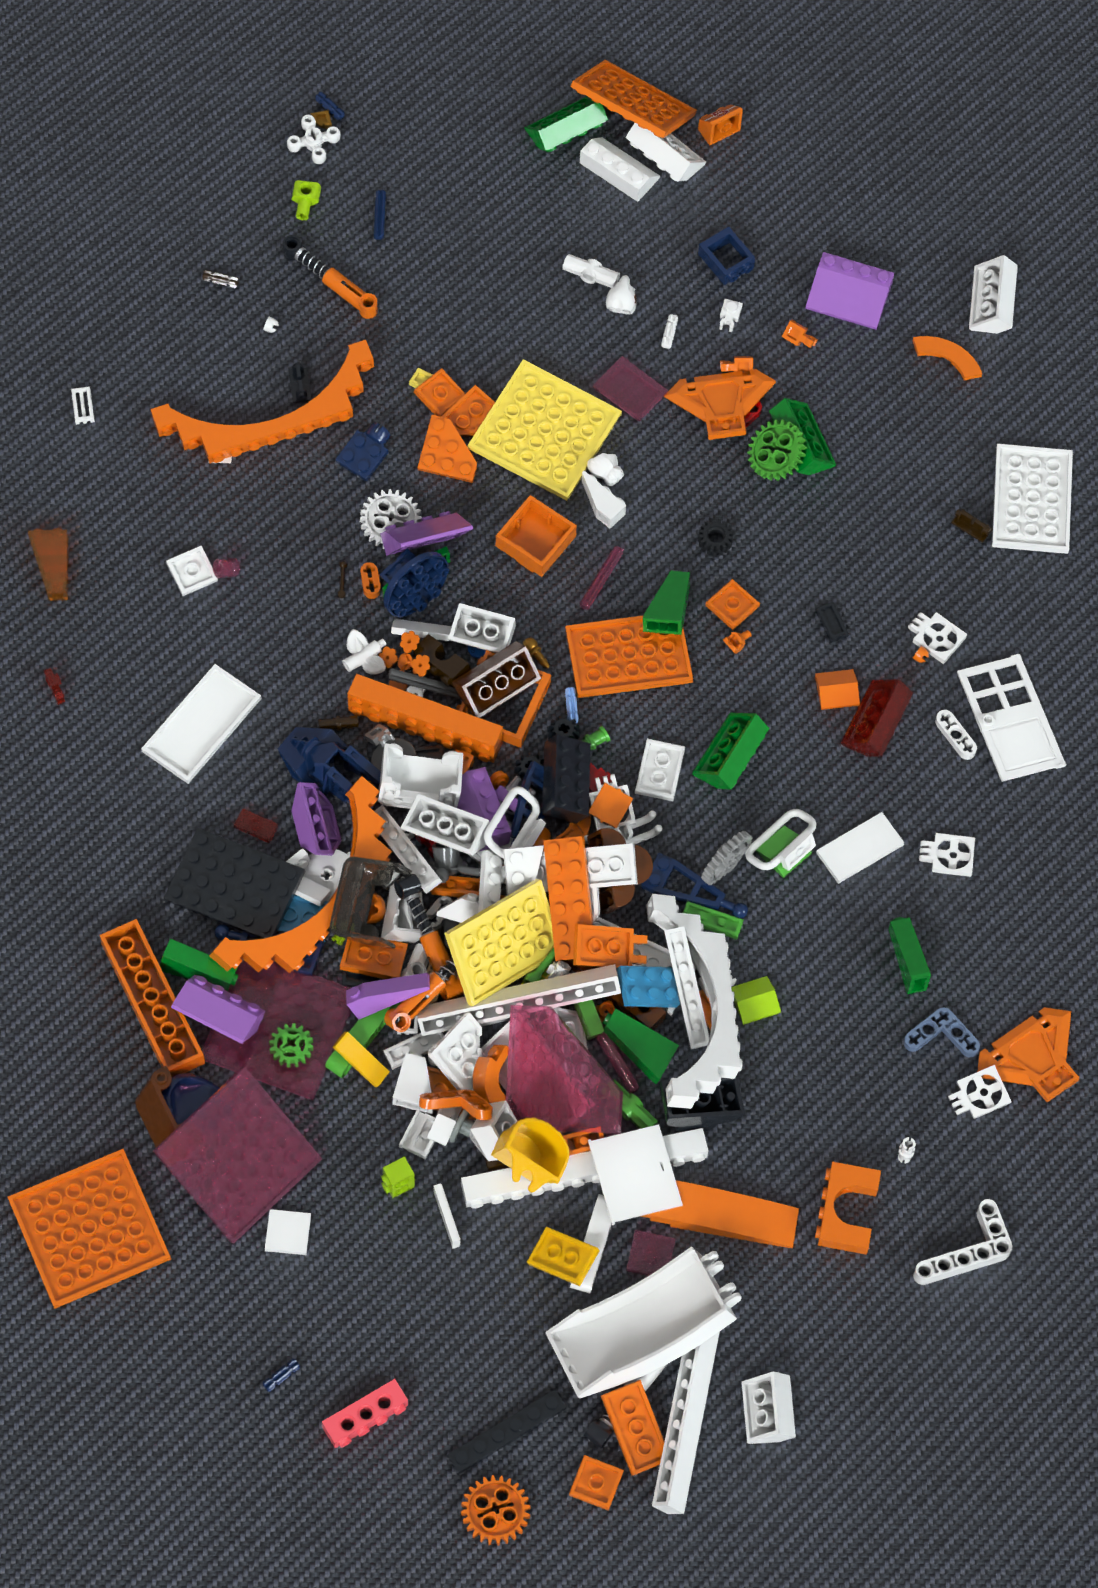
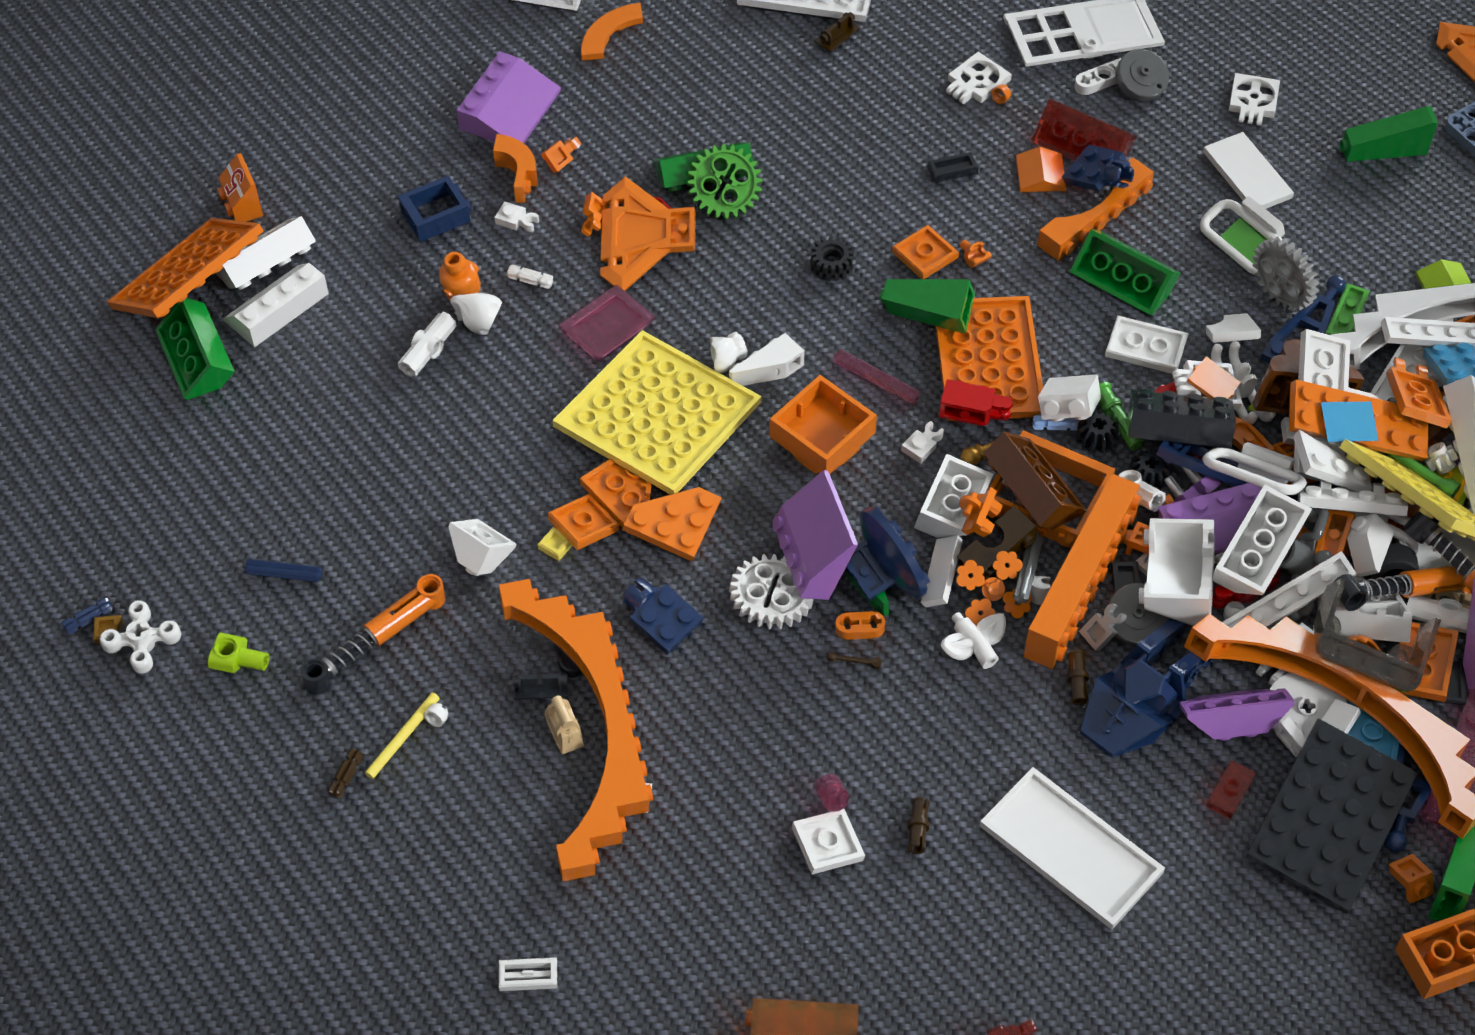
camera: 80 degrees left, 10 degrees down
none -> light yellow bar [365,693,440,779]
none -> orange piece [439,252,481,301]
none -> white slope [448,519,517,576]
none -> orange arch [493,134,538,203]
none -> tan piece [545,696,585,754]
none -> white plate [901,421,944,464]
none -> dark brown pin [907,797,930,854]
none -> red hinge [939,379,1013,426]
none -> orange hips [959,487,1003,537]
none -> orange arch [1037,157,1154,261]
none -> white brick [1038,374,1101,422]
none -> dark blue plate [1062,145,1134,191]
none -> dark grey wheel [1115,49,1169,102]
none -> white piece [1119,470,1166,512]
none -> white tile [1206,313,1261,343]
none -> dark azure sticker [1321,401,1378,442]
none -> orange bracket [1389,854,1434,904]

